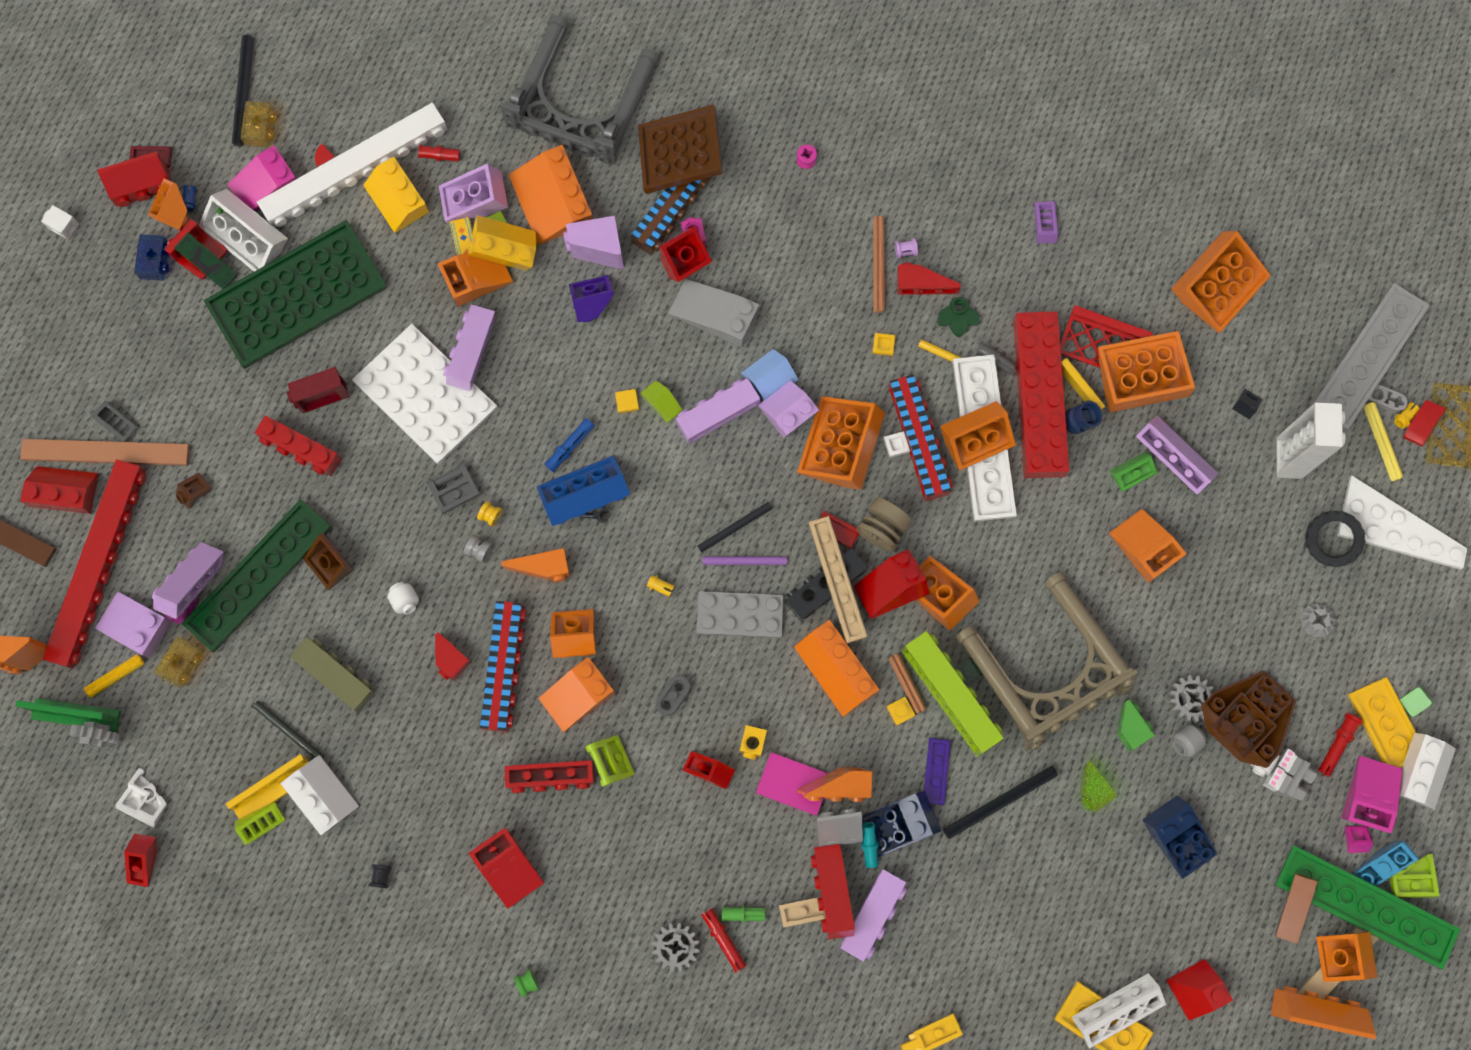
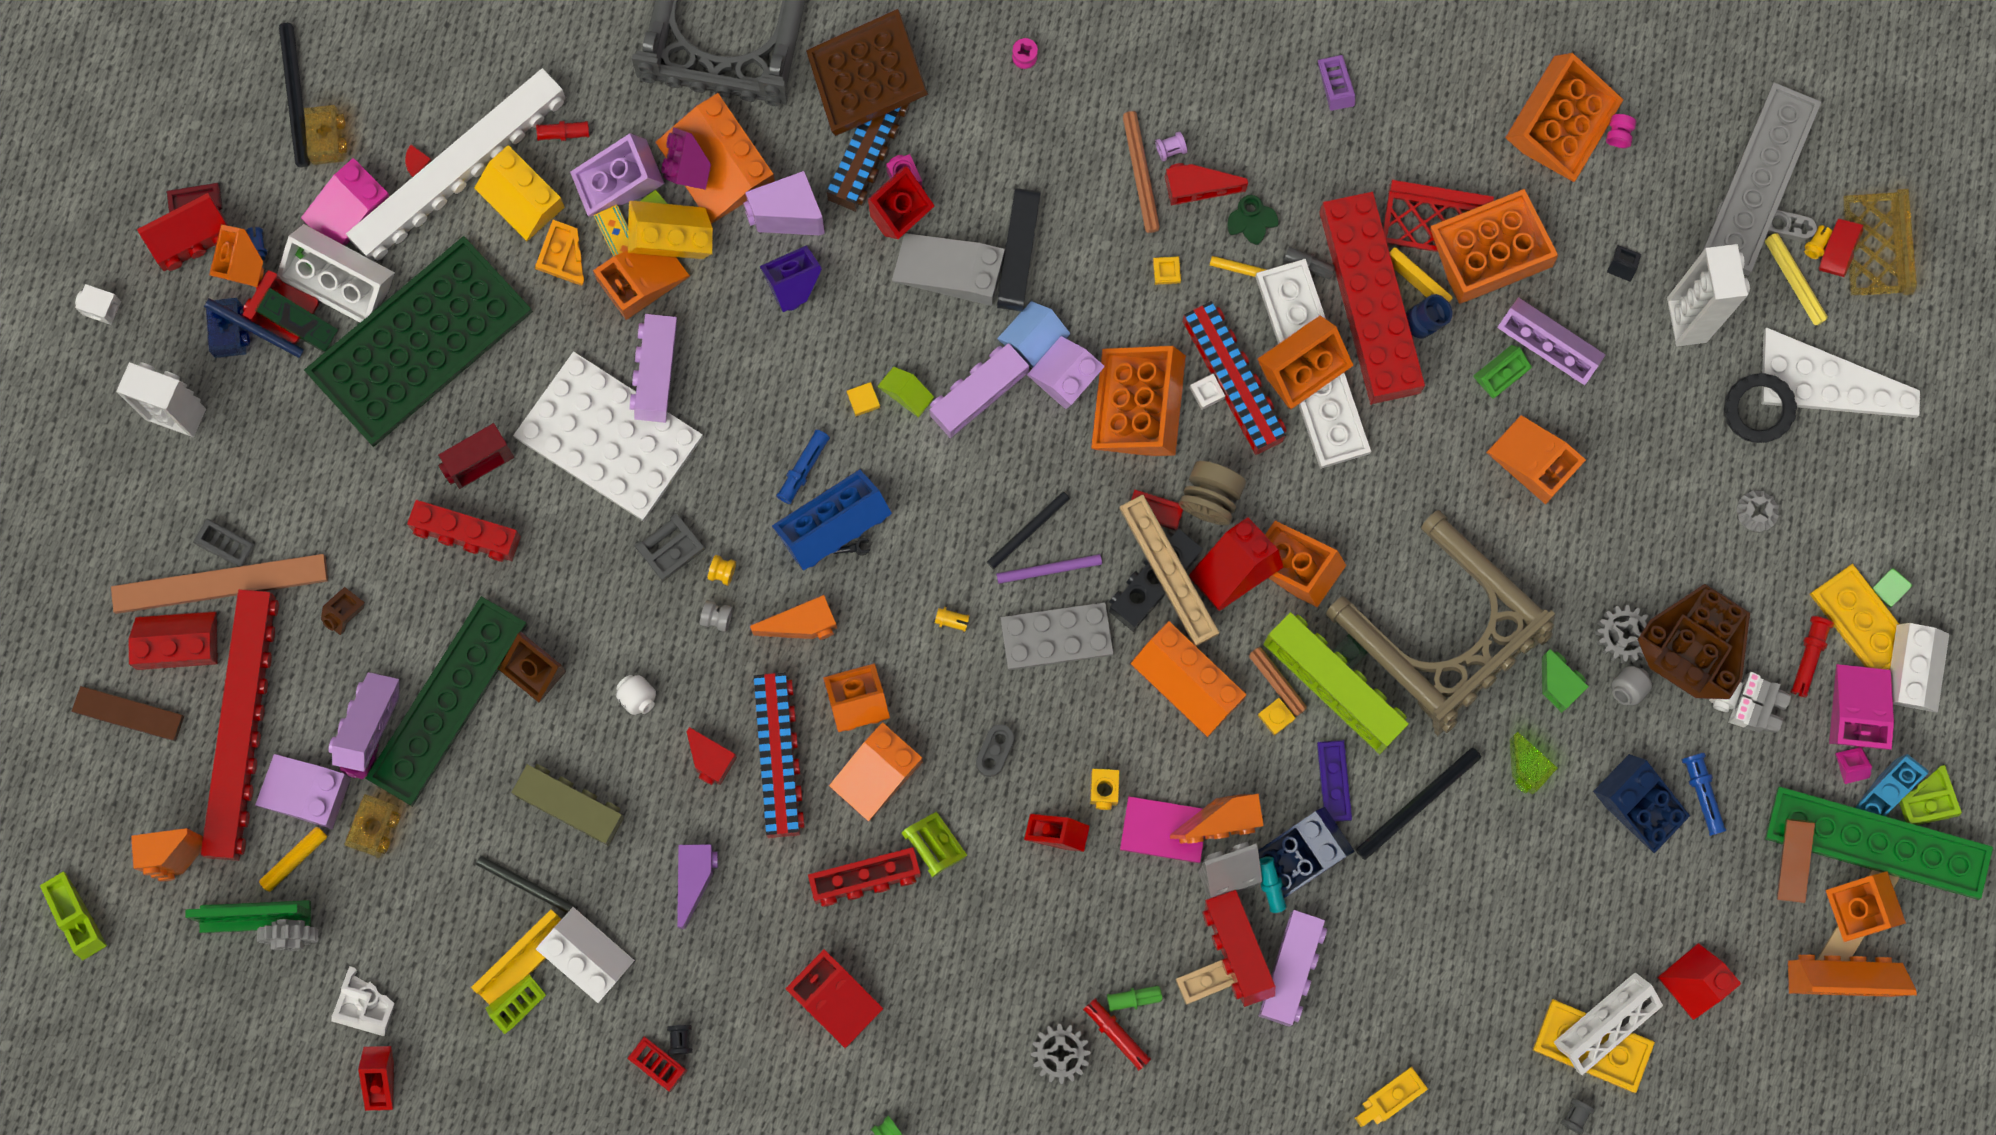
camera: 15 degrees left, 0 degrees up
none -> white brick [116,362,206,437]
none -> dark blue bar [204,298,304,358]
none -> light orange wing [535,220,584,286]
none -> red slope [627,1036,688,1092]
none -> magenta slope [661,127,711,190]
none -> medium lavender slope [677,845,718,929]
none -> black beam [997,188,1041,312]
none -> dark pink wheel [1606,114,1636,148]
none -> blue pin [1681,753,1726,836]

